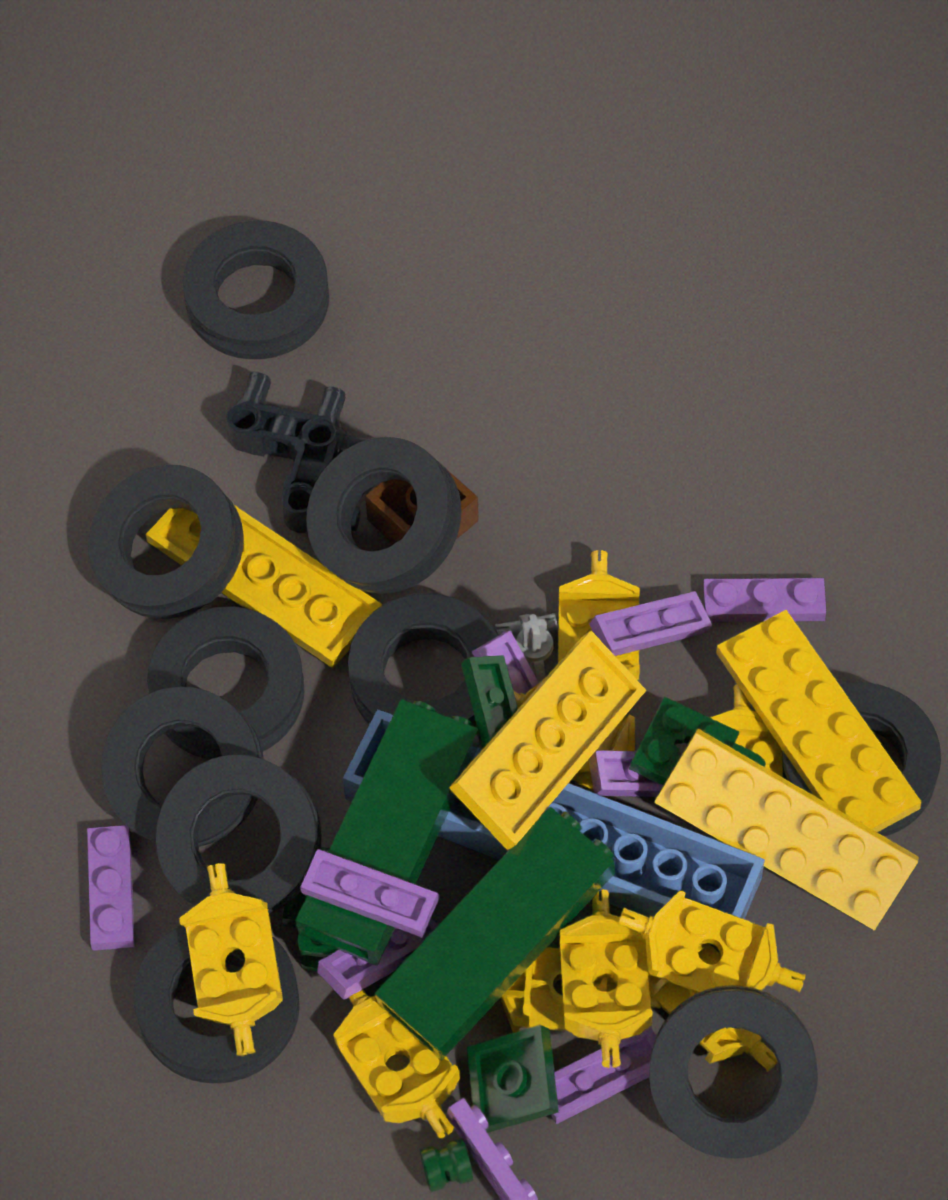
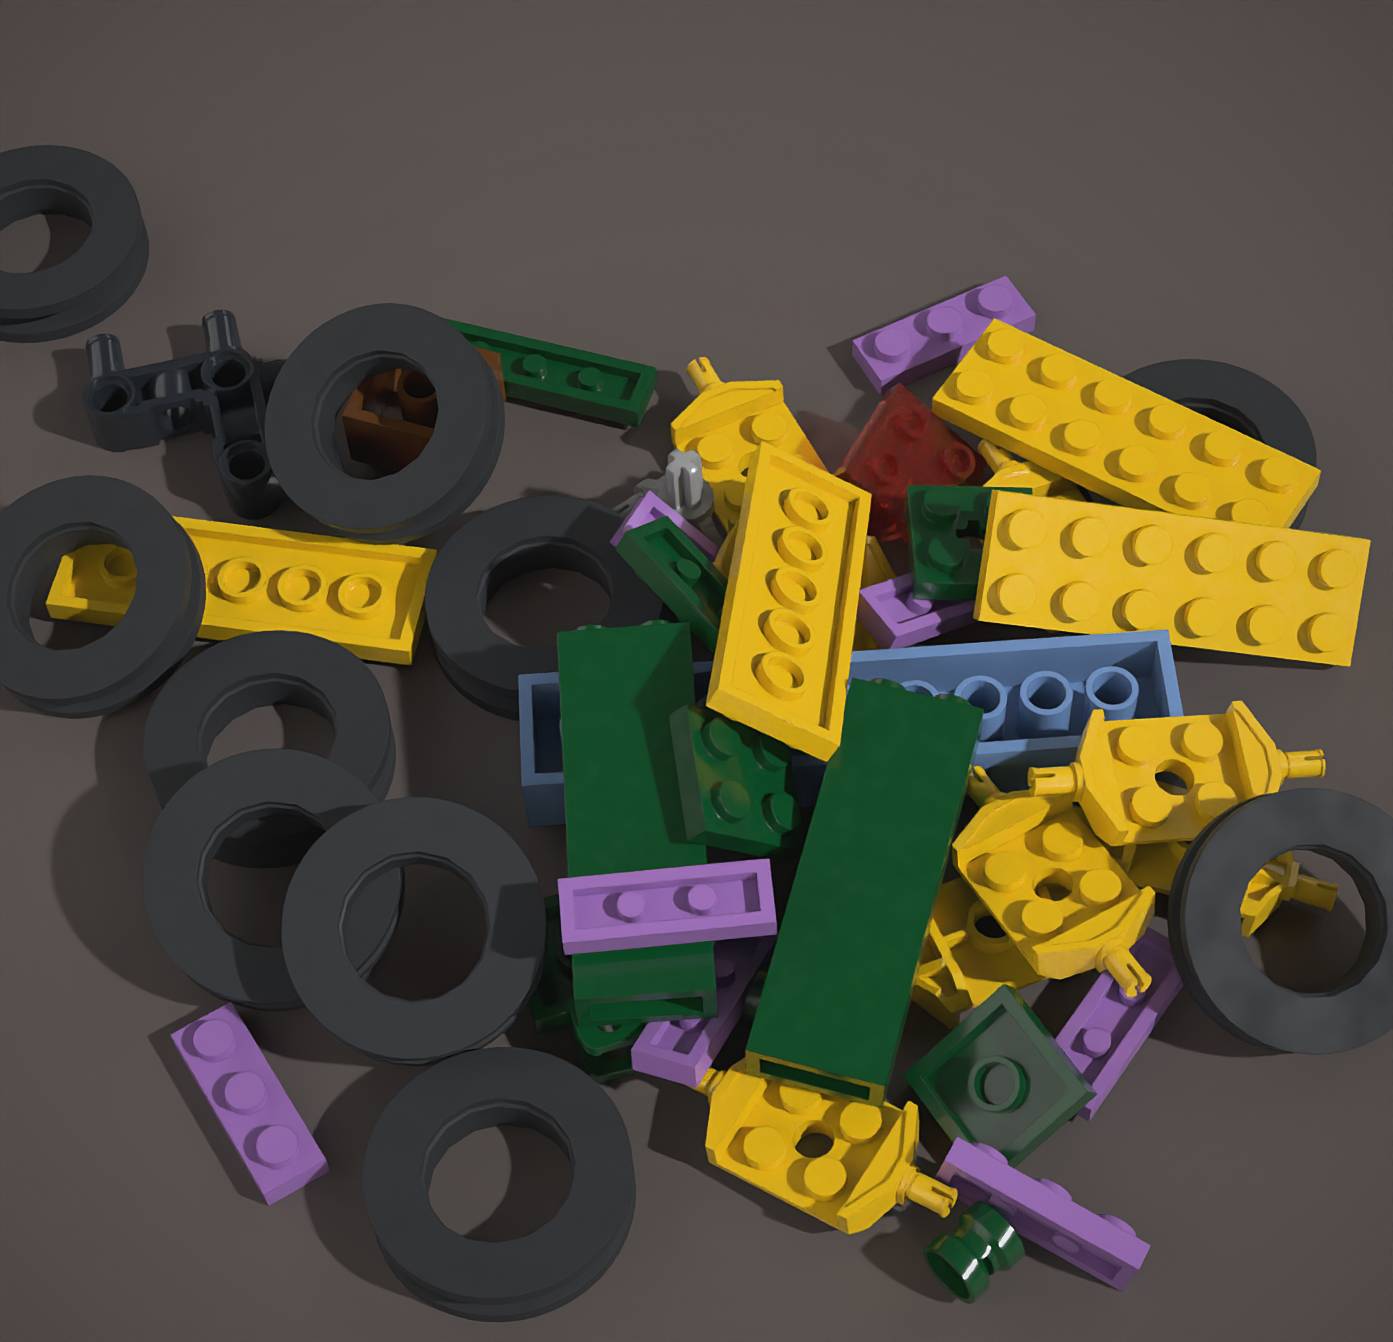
camera: 25 degrees left, 5 degrees down
yellow plate [179,863,283,1056] -> none
medium lavender plate [589,591,712,656] -> none
none -> dark green plate [441,317,657,427]
none -> dark green plate [669,705,805,862]
none -> clear red plate [834,383,987,544]

